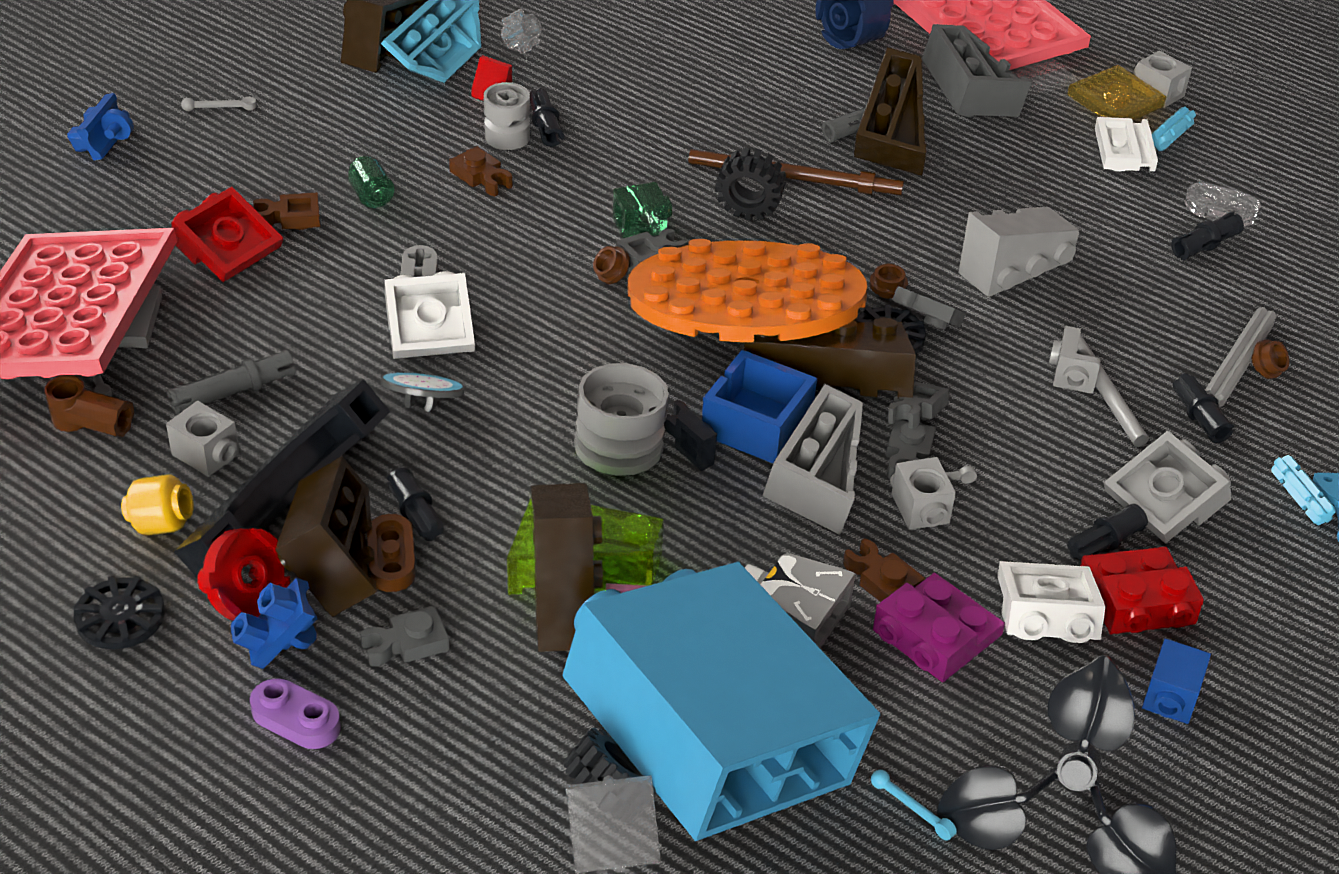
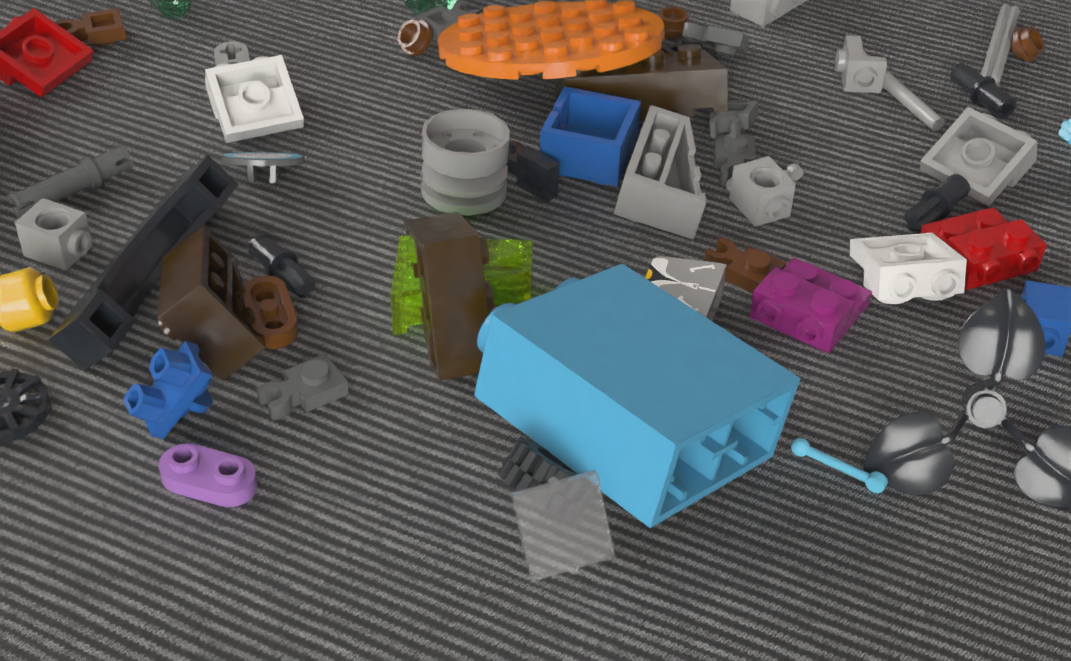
camera: 10 degrees left, 0 degrees up
red plate [197,528,290,621] -> none

